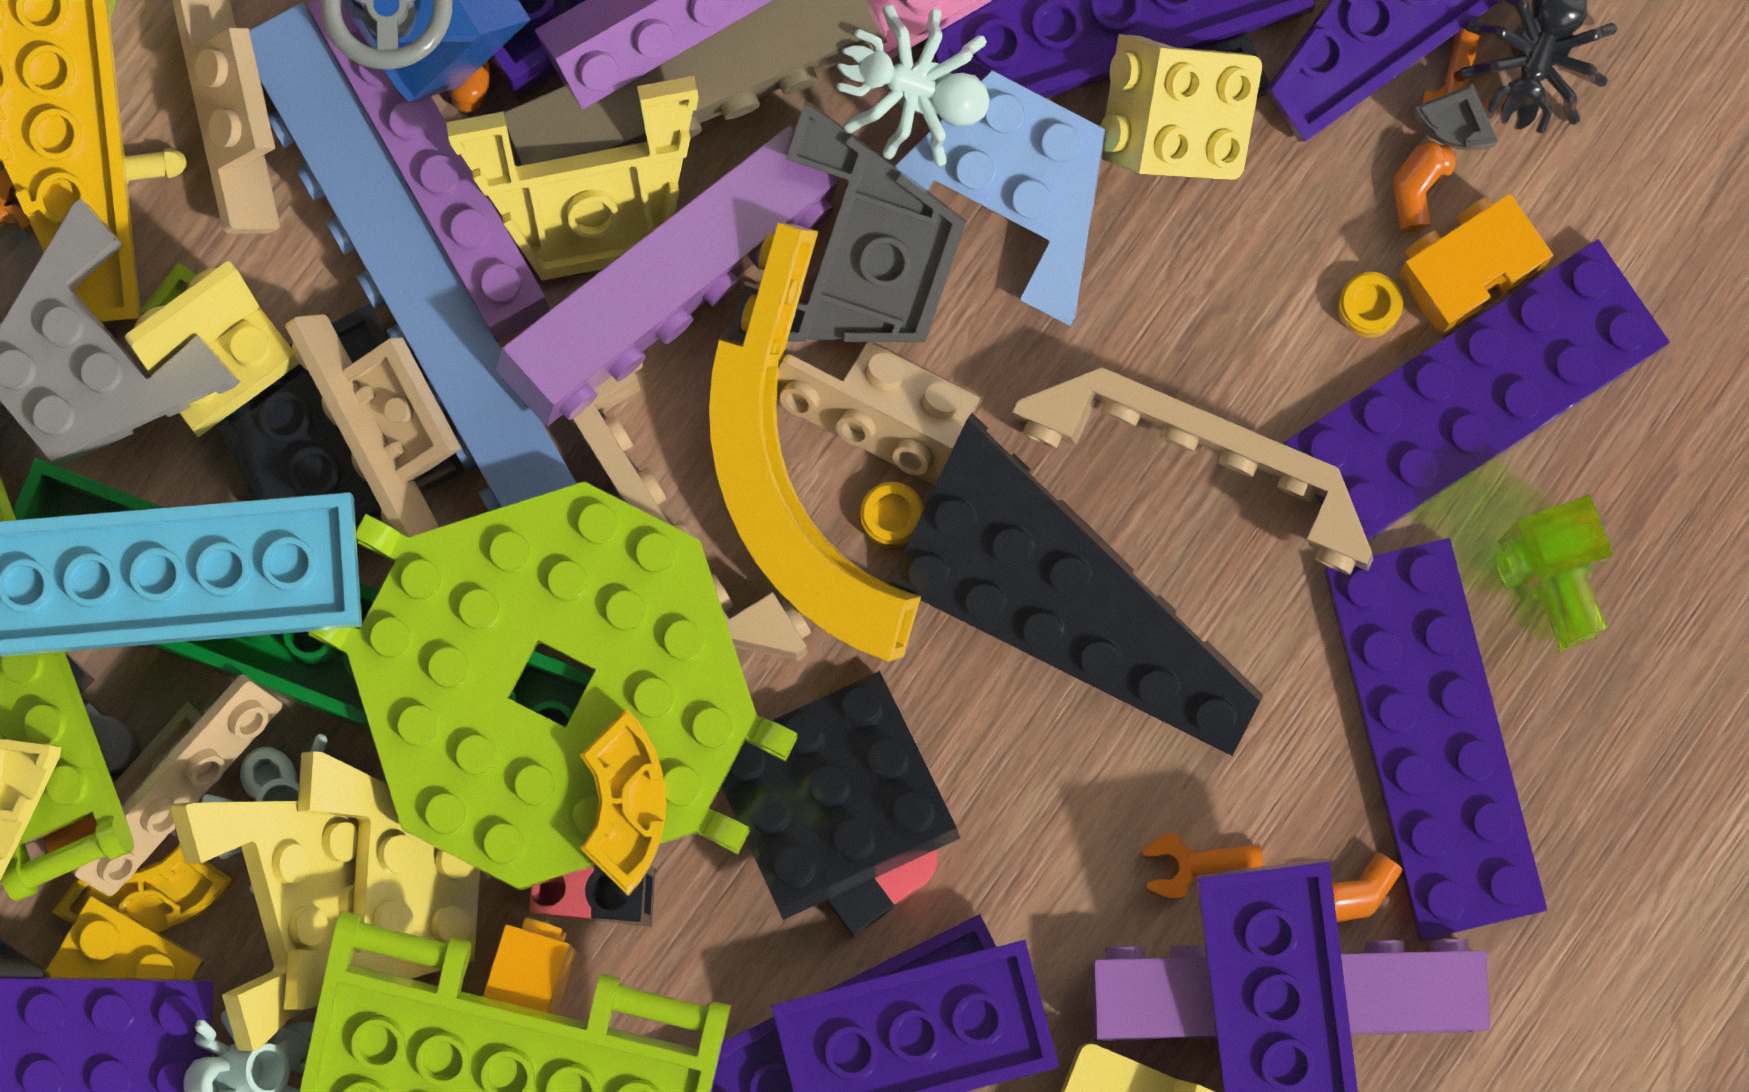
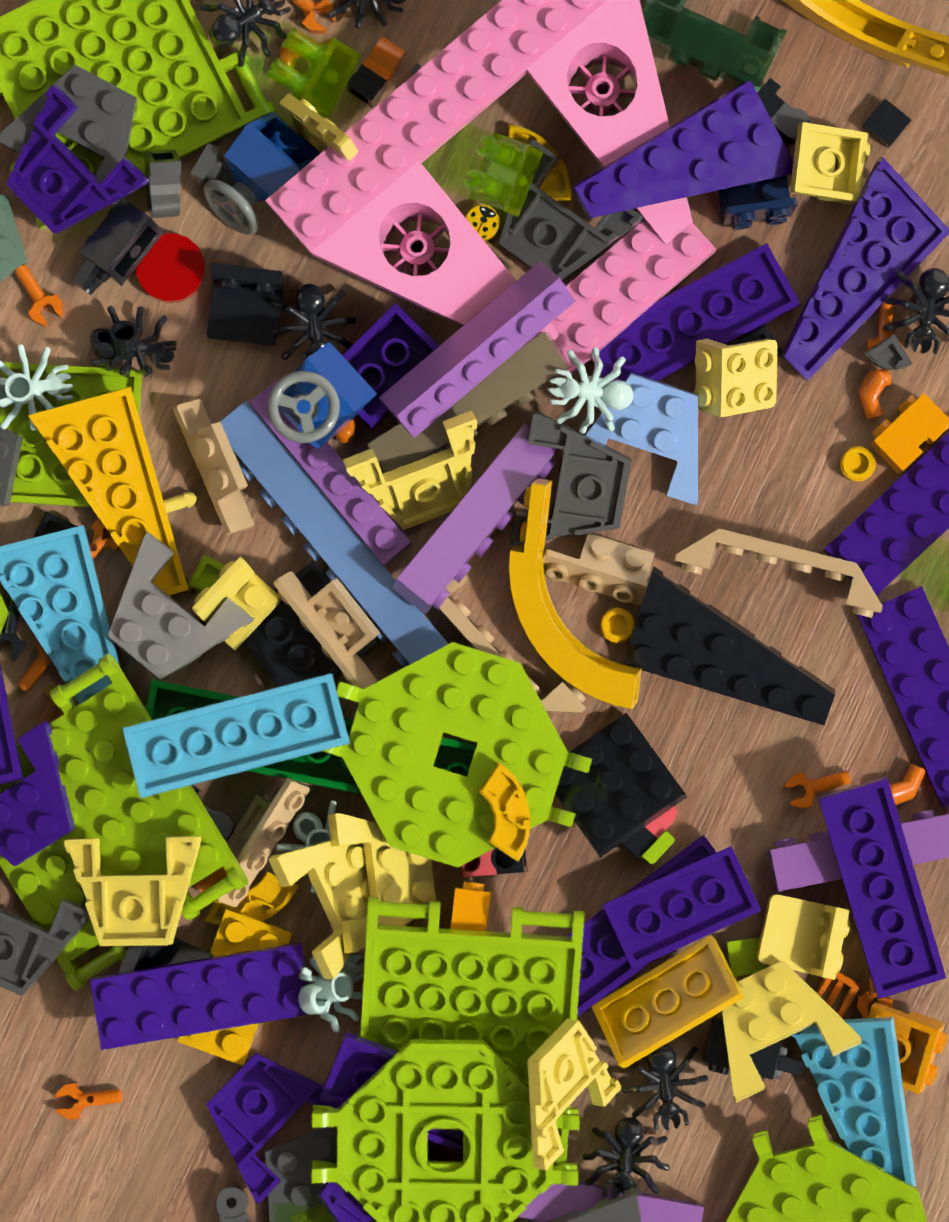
camera: 10 degrees left, 5 degrees up
none -> lime tile [641,830,675,865]

